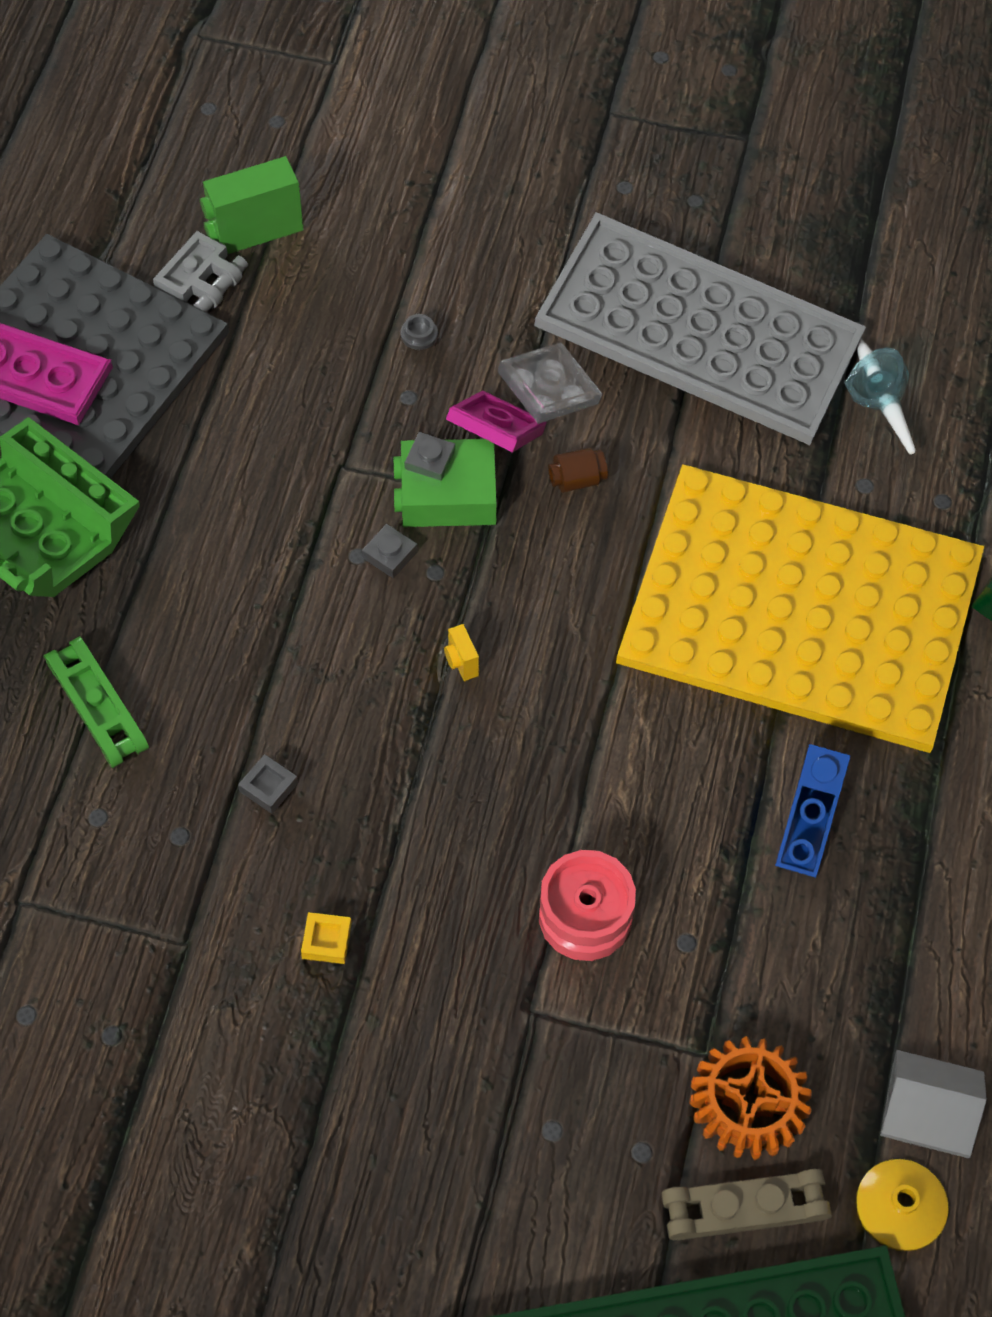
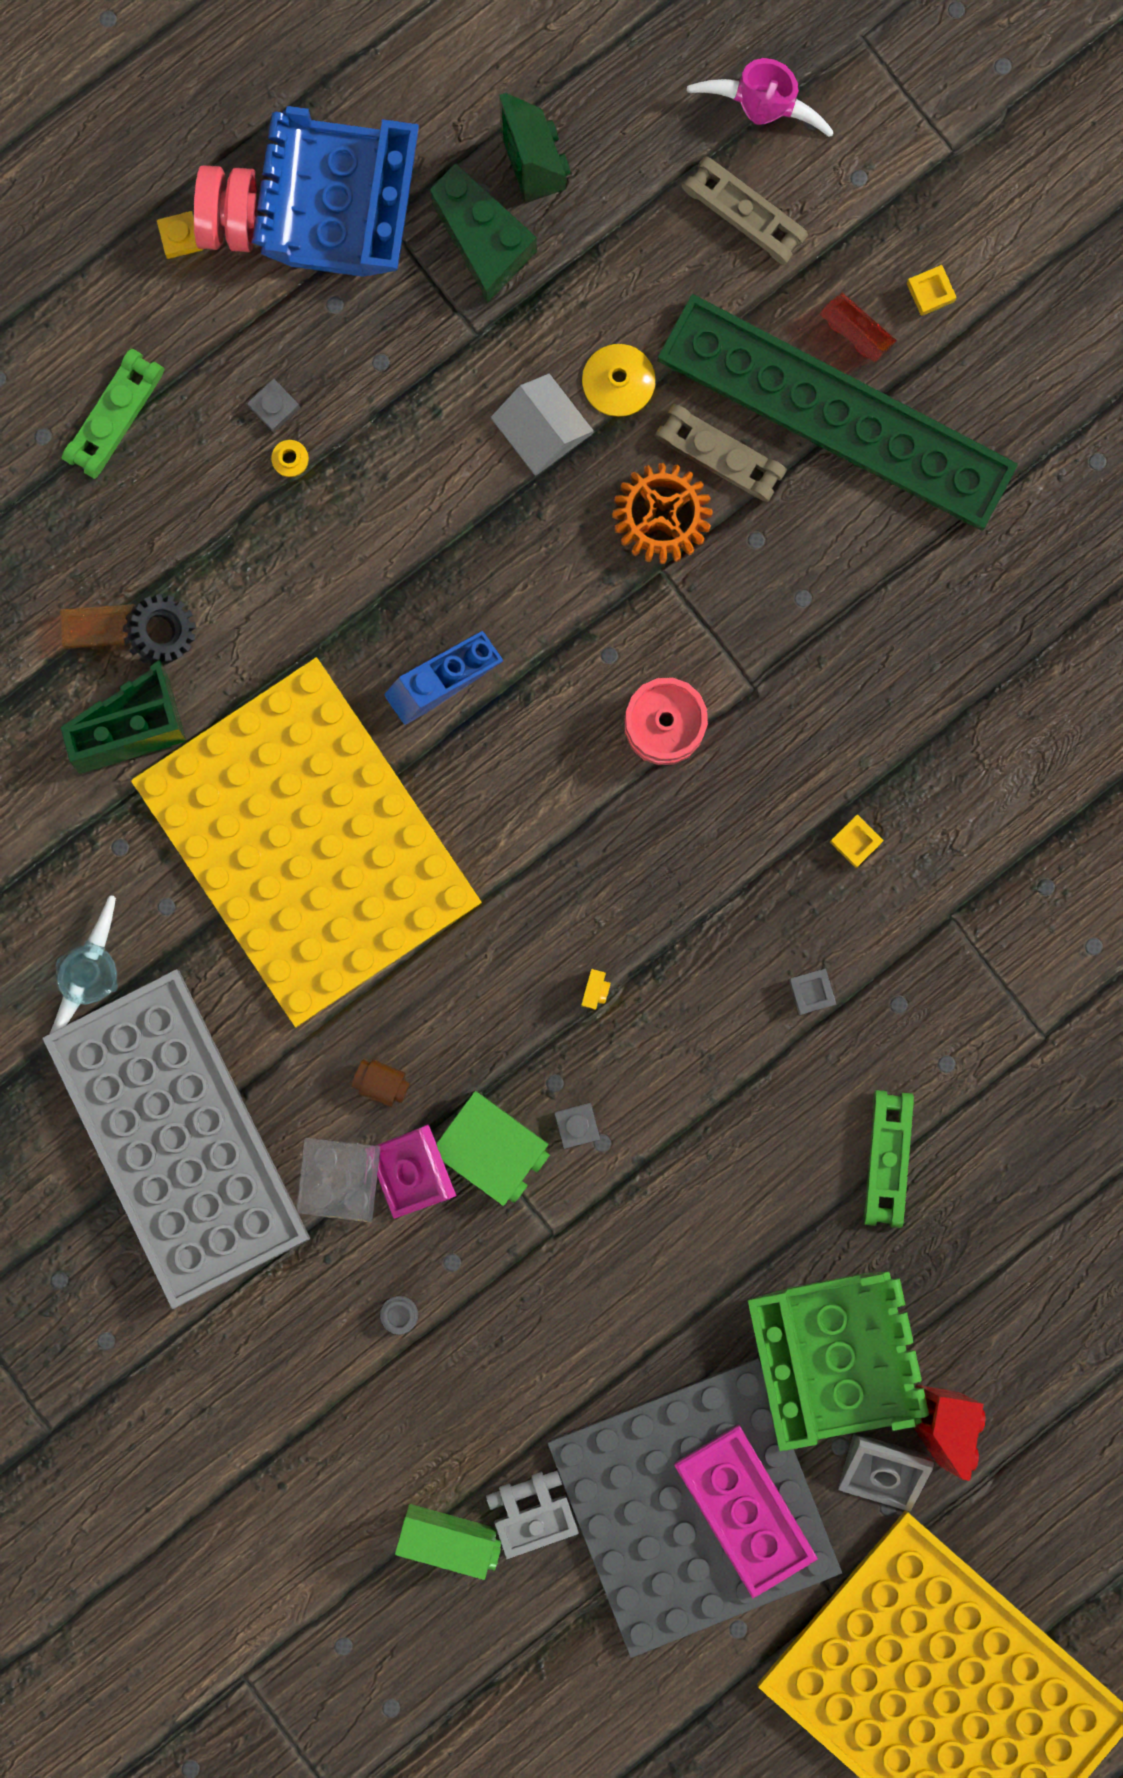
camera: 145 degrees left, 25 degrees up
flat silver plate [405,432,455,480] -> none

